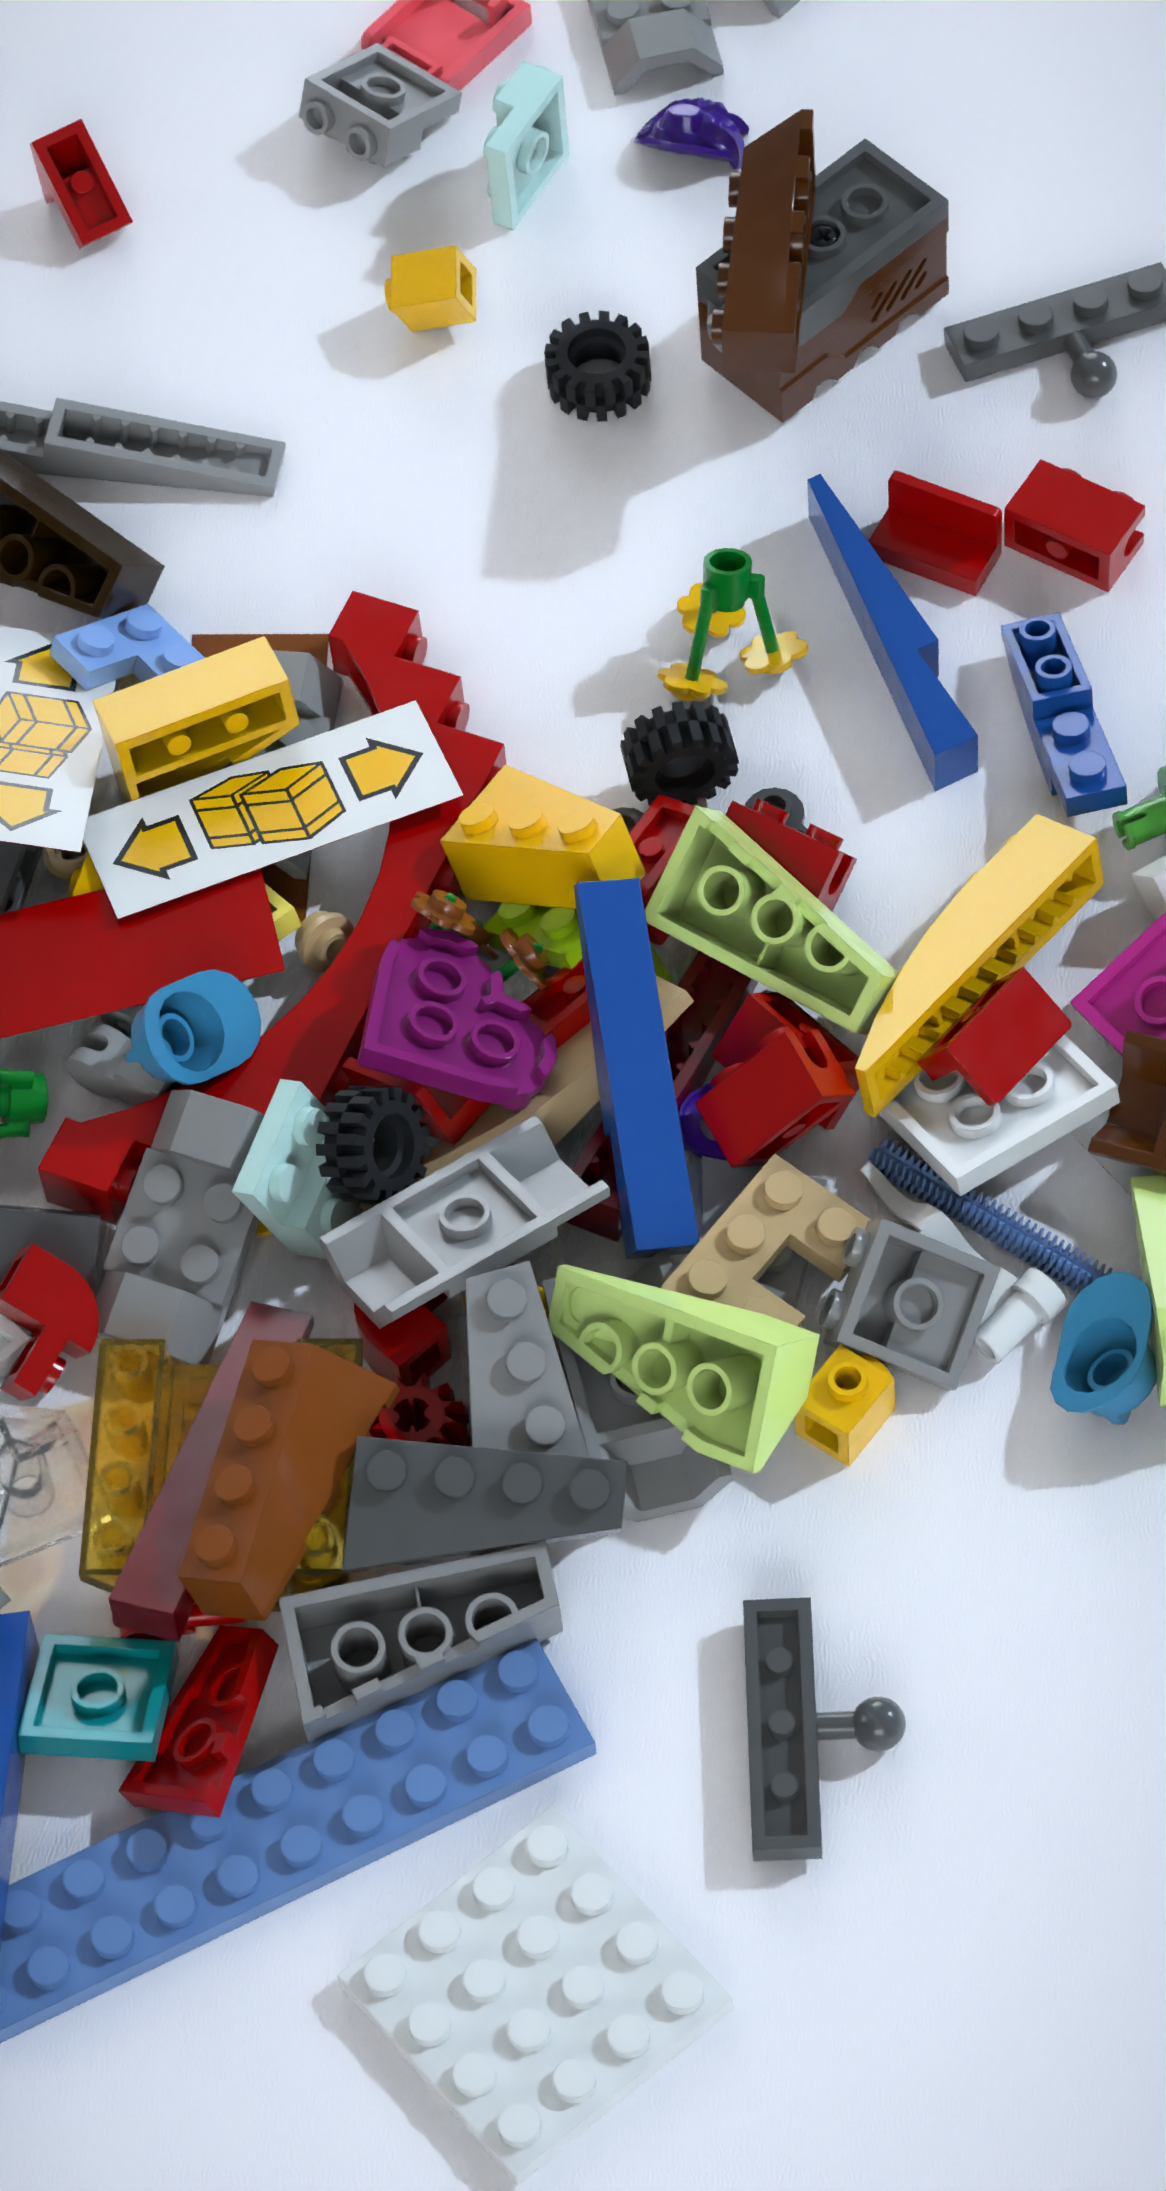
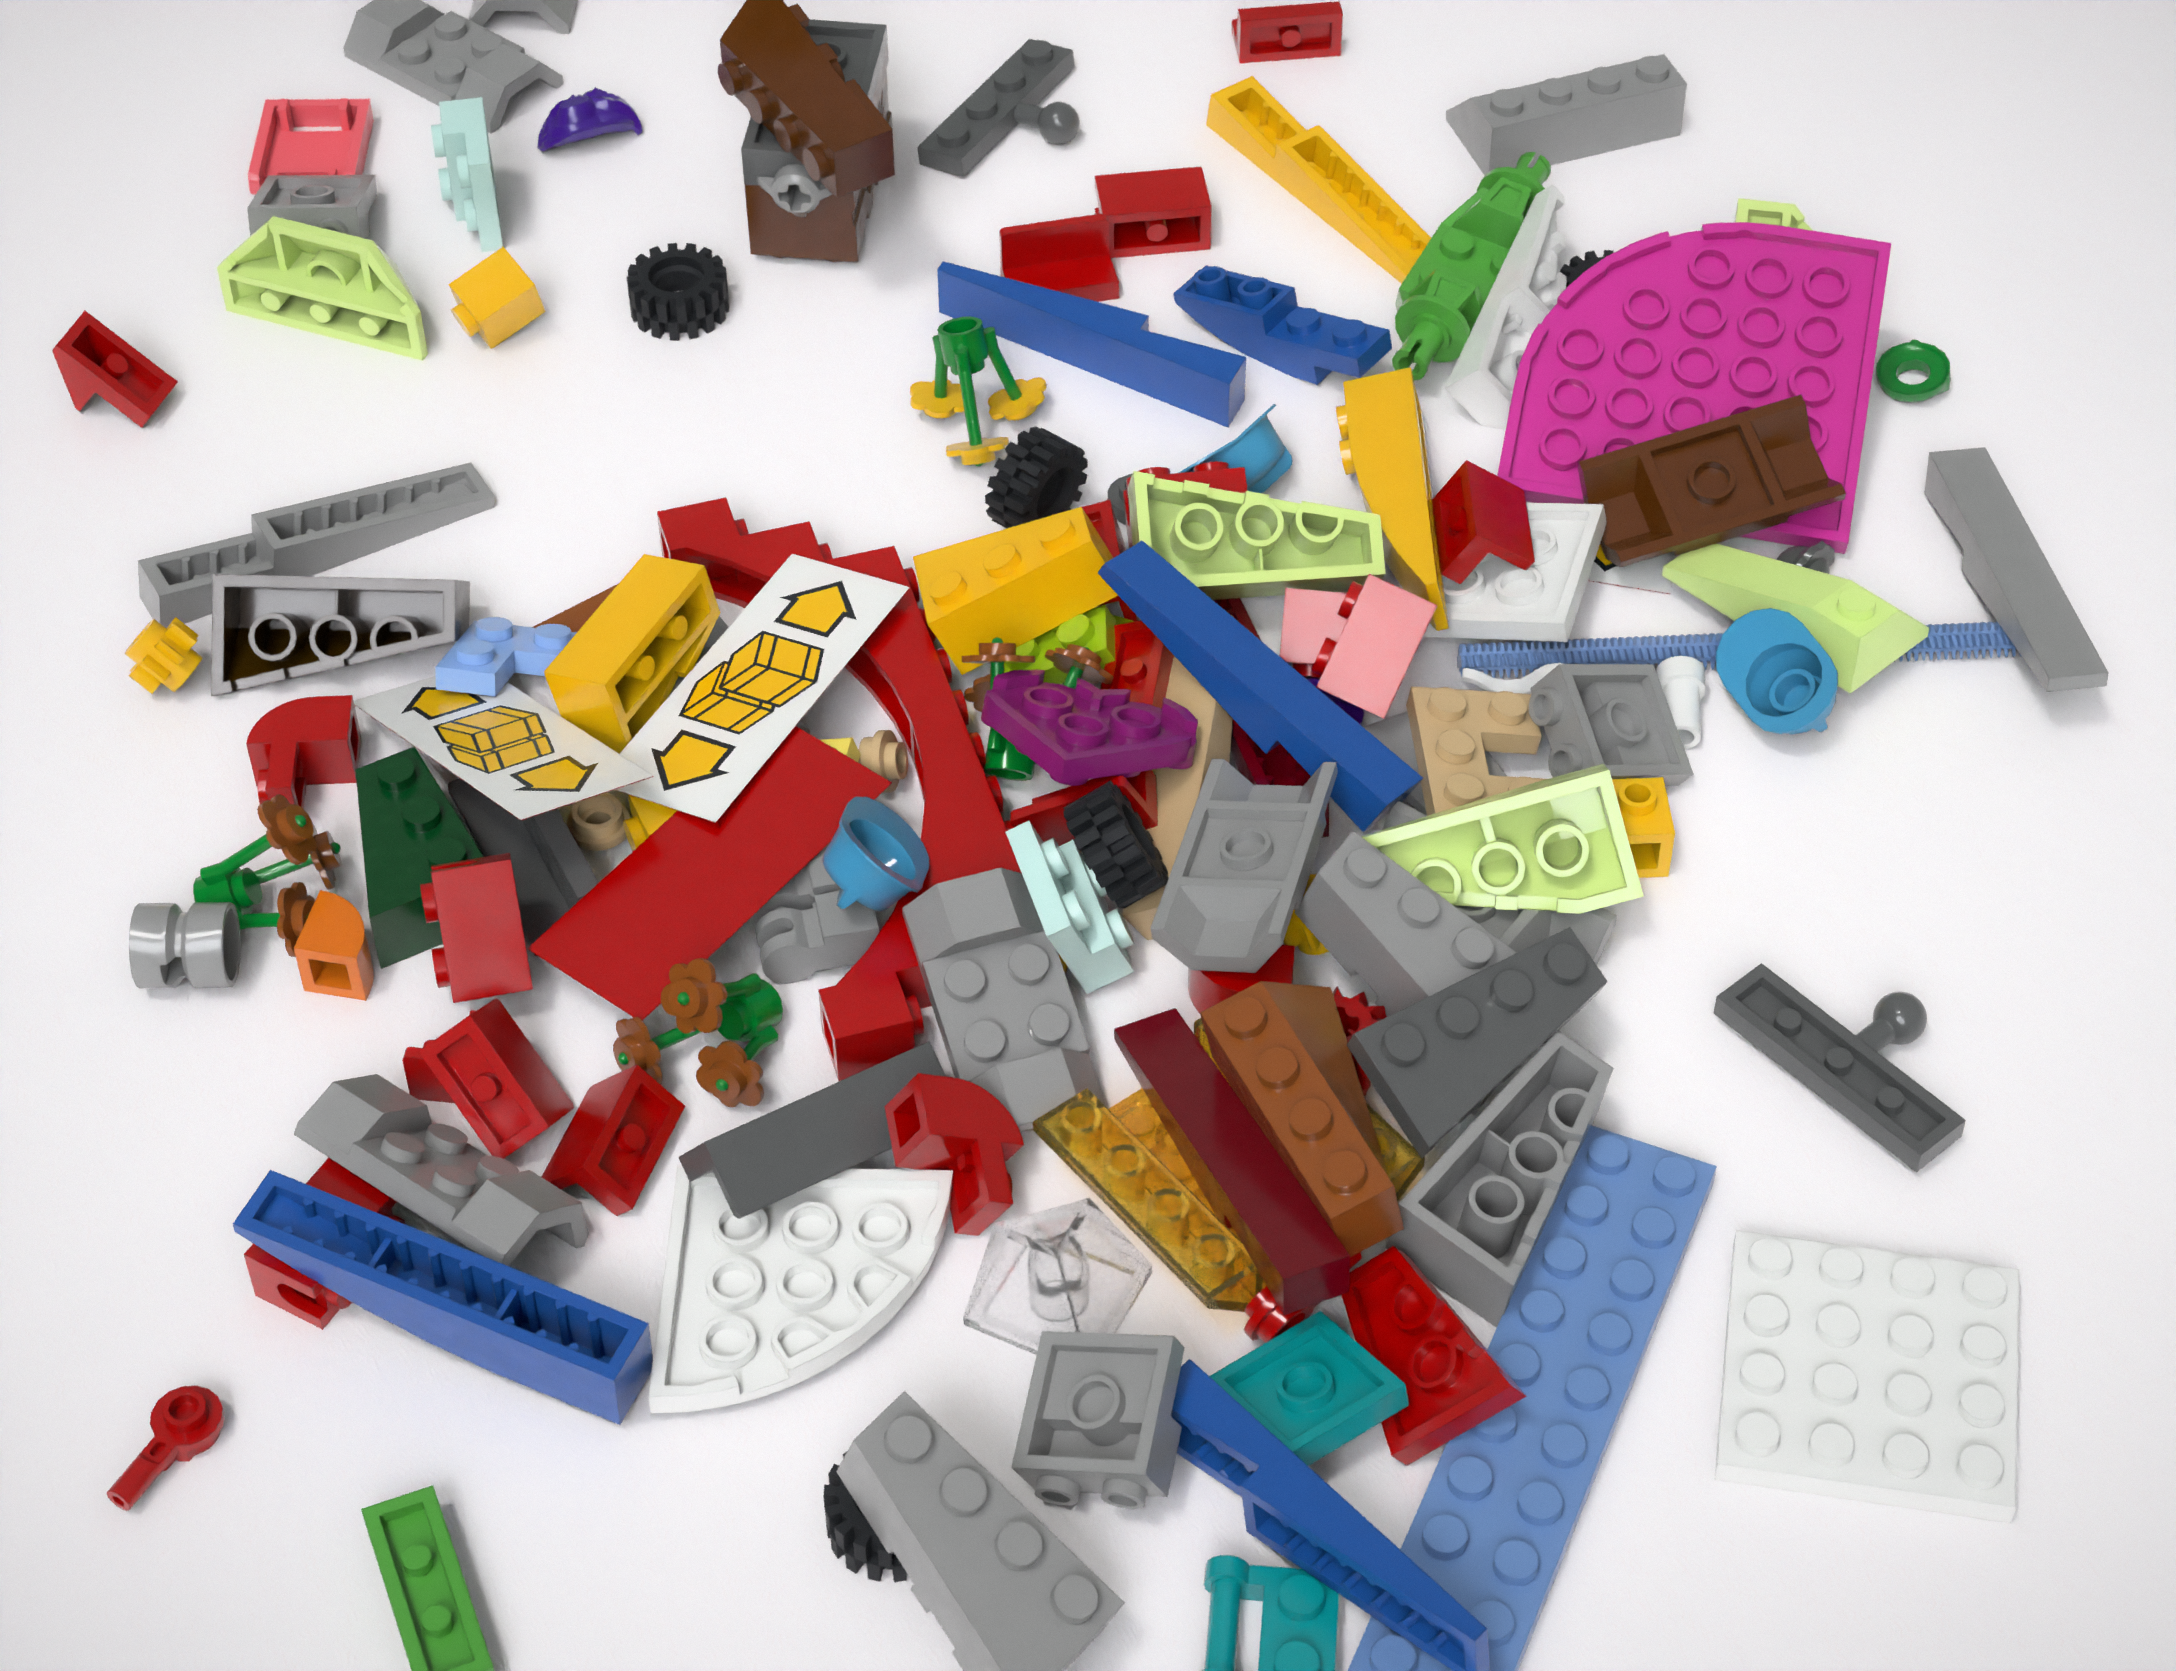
camera: 45 degrees left, 10 degrees down
none -> yellowish green wedge [217,216,428,361]
none -> dark azure piece [1179,403,1293,493]

